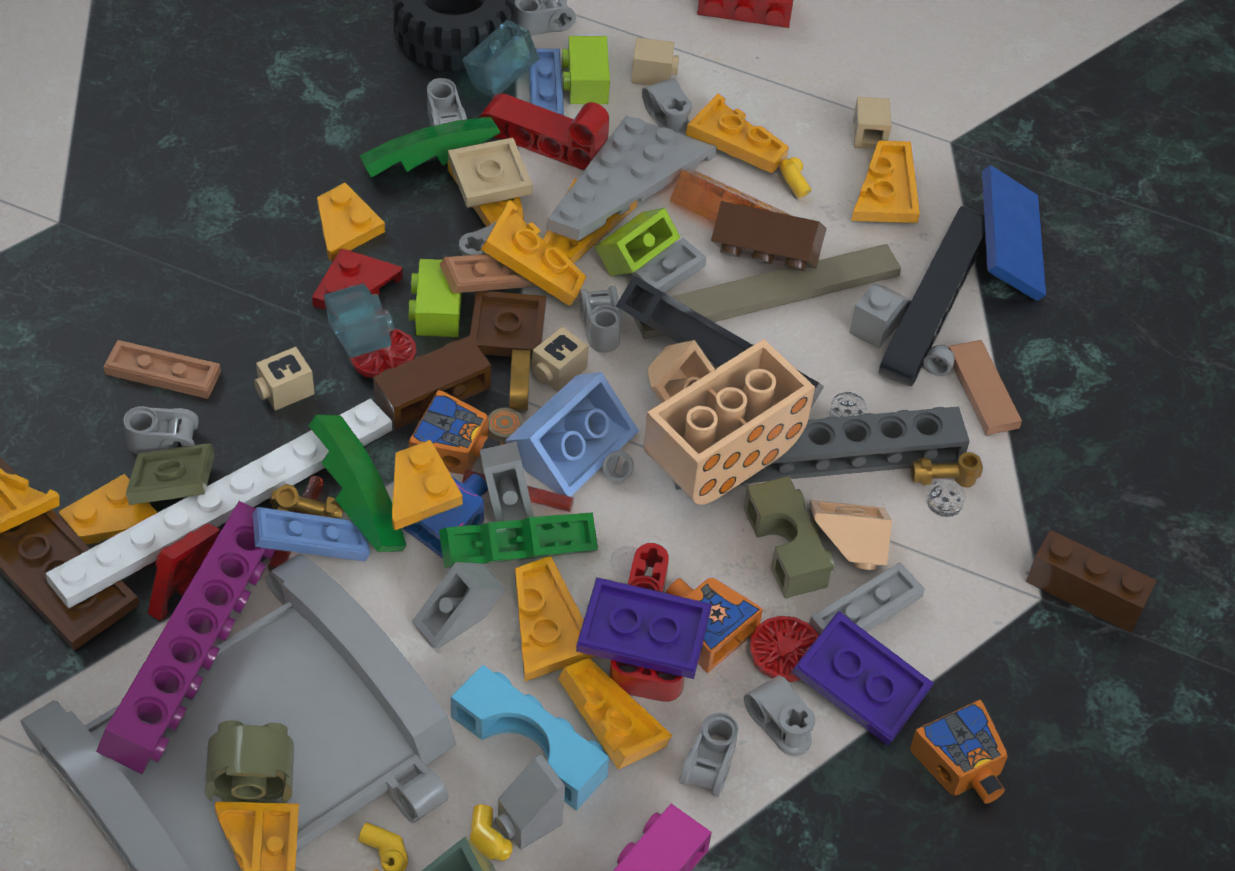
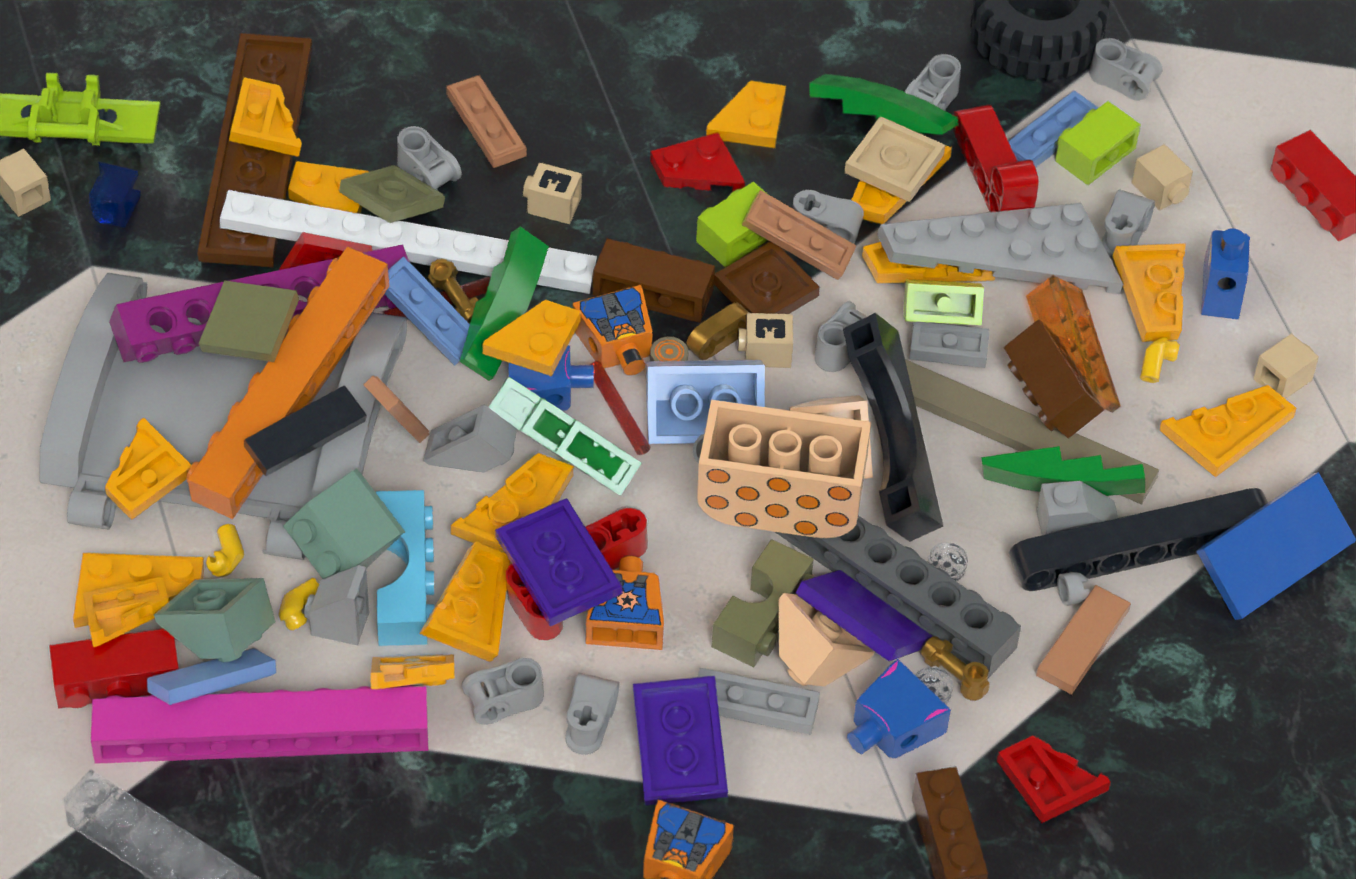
camera: 50 degrees right, 0 degrees up
olive brick [205,720,294,803] -> none
clear light blue brick [323,283,394,358] -> none
red wheel [349,328,417,378] -> none
clear light blue brick [462,20,540,97] -> none
light orange wing [480,200,587,306] -> none
light grey slope [480,442,534,522] -> none
red wheel [749,616,819,682] -> none
none -> orange brick [187,246,390,519]
none -> olive tile [199,281,299,362]
none -> black tile [244,385,367,476]
none -> sand green slope [283,469,405,579]
none -> nougat tile [363,375,430,443]
none -> light orange wing [371,654,455,689]
none -> dark purple tile [796,570,933,661]
none -> blue torso [847,659,951,759]
none -> green slope [981,446,1145,496]
none -> red wing [997,735,1111,823]
none -> blue torso [1201,228,1250,320]

